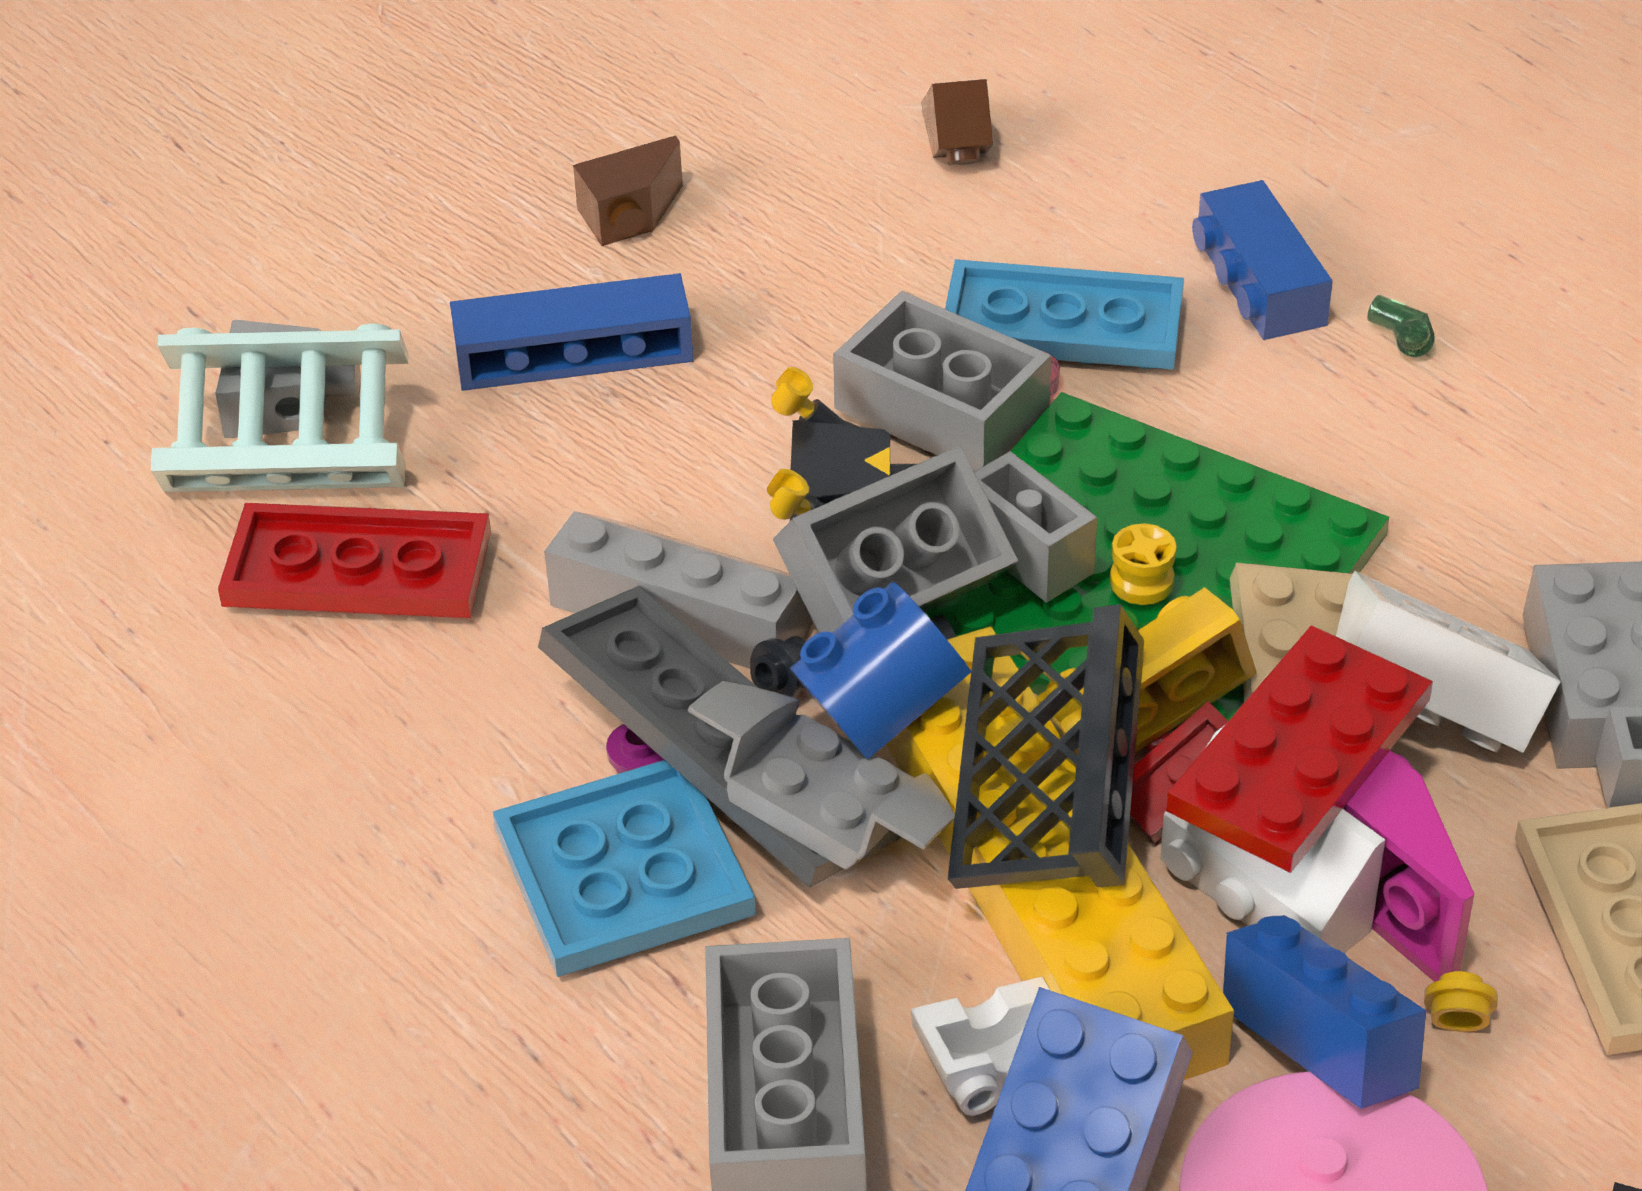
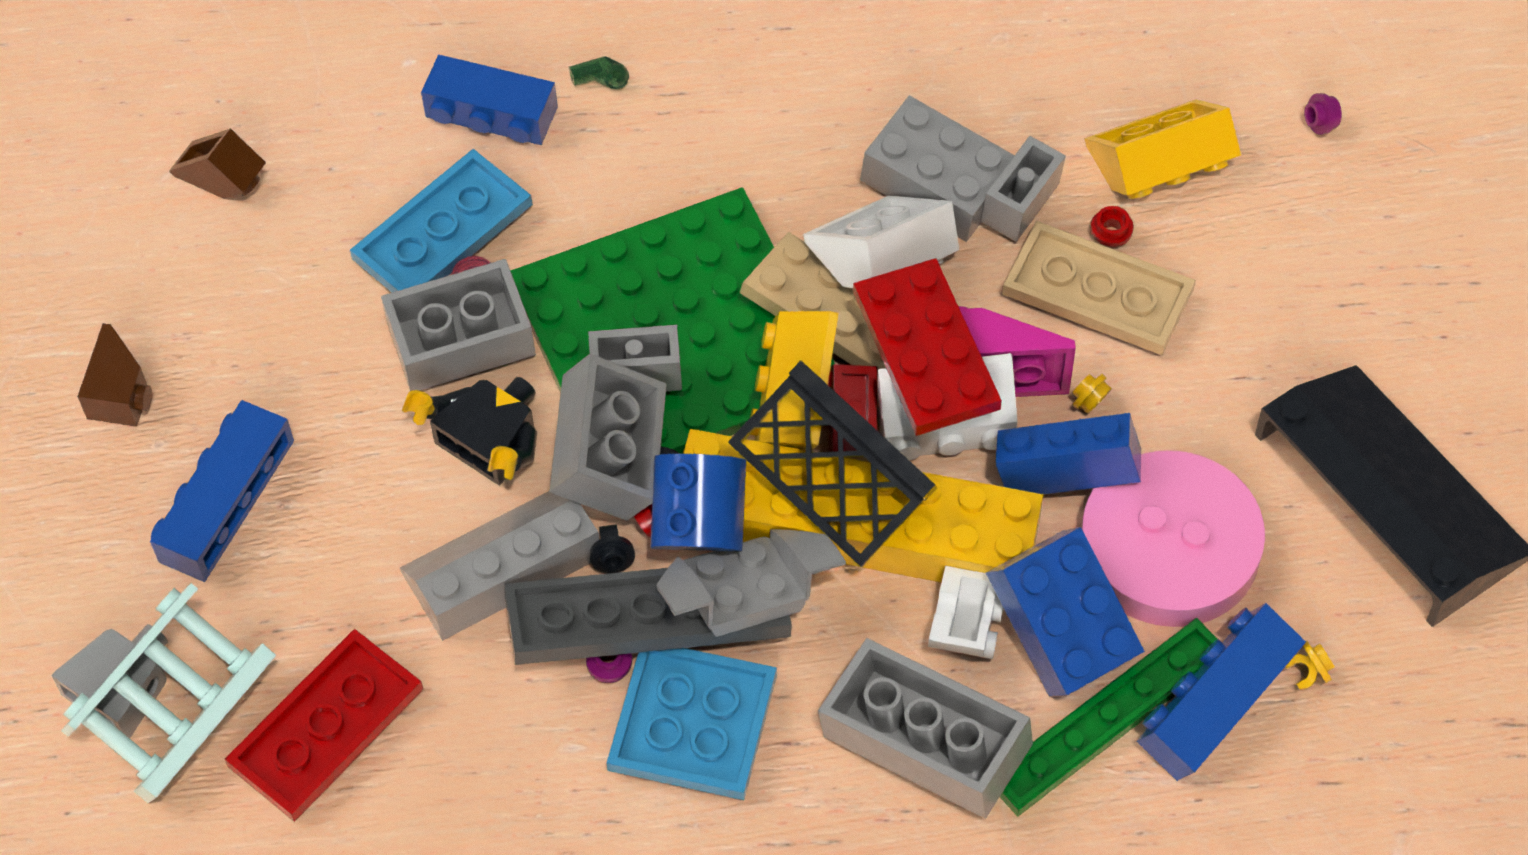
camera: 55 degrees left, 15 degrees up
yellow wheel [1110,523,1177,605] -> none

